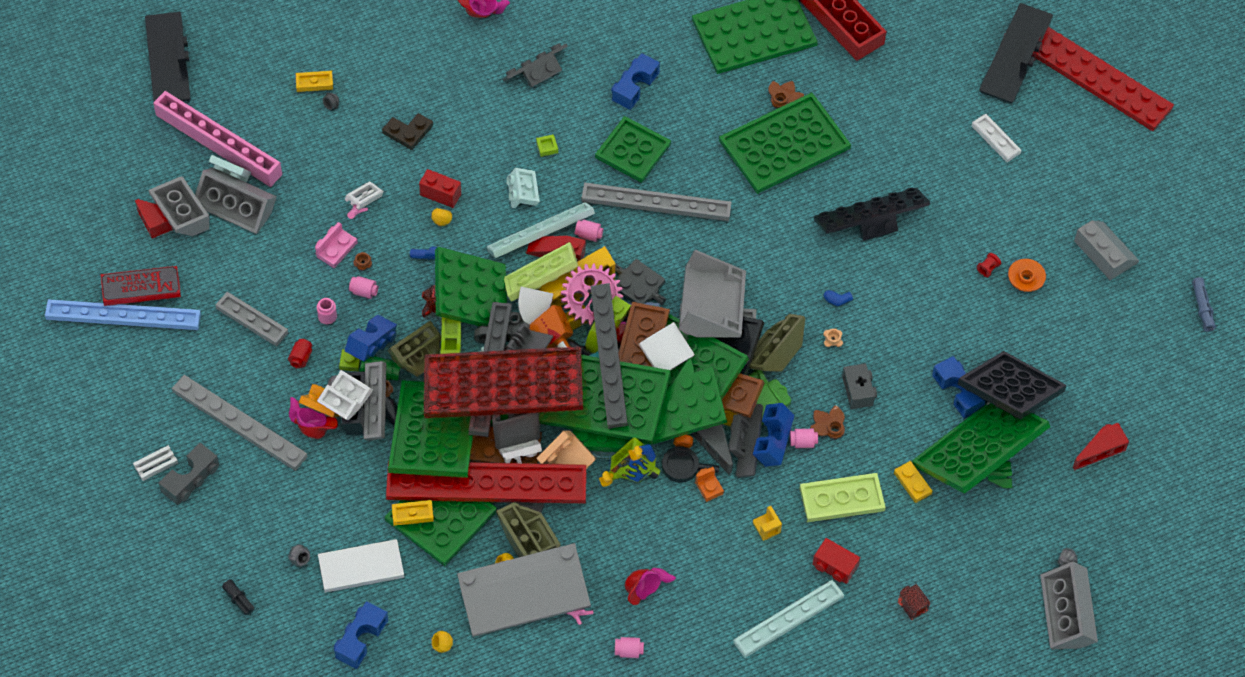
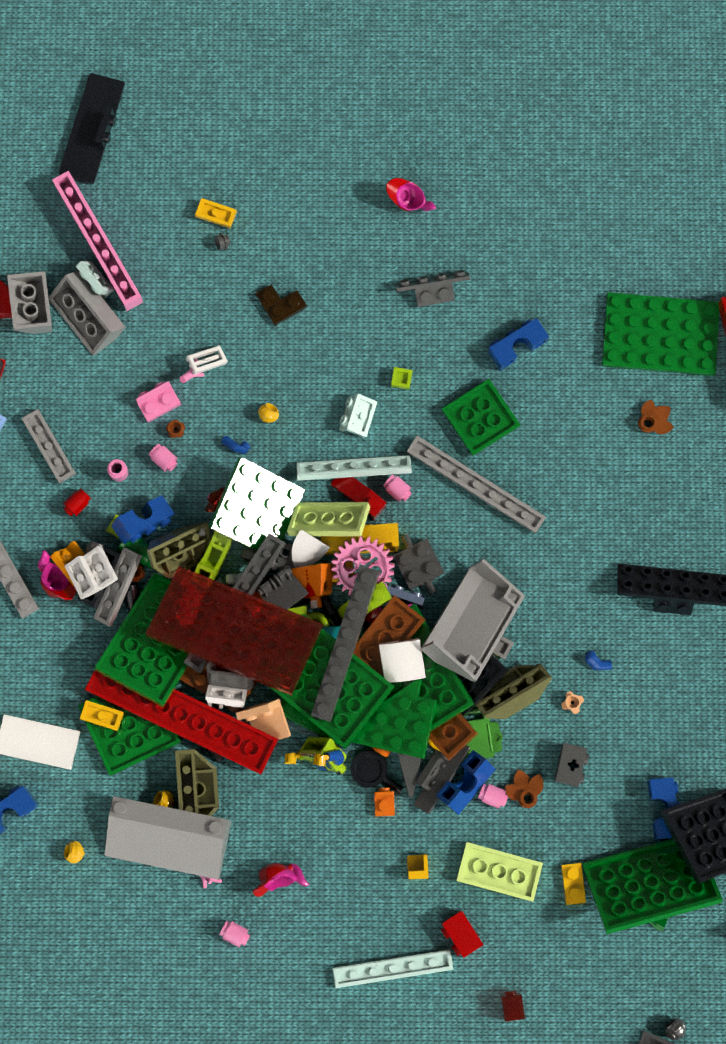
camera: 25 degrees right, 20 degrees up
red piece [419,169,461,208] -> none
green plate [719,93,851,194] -> none

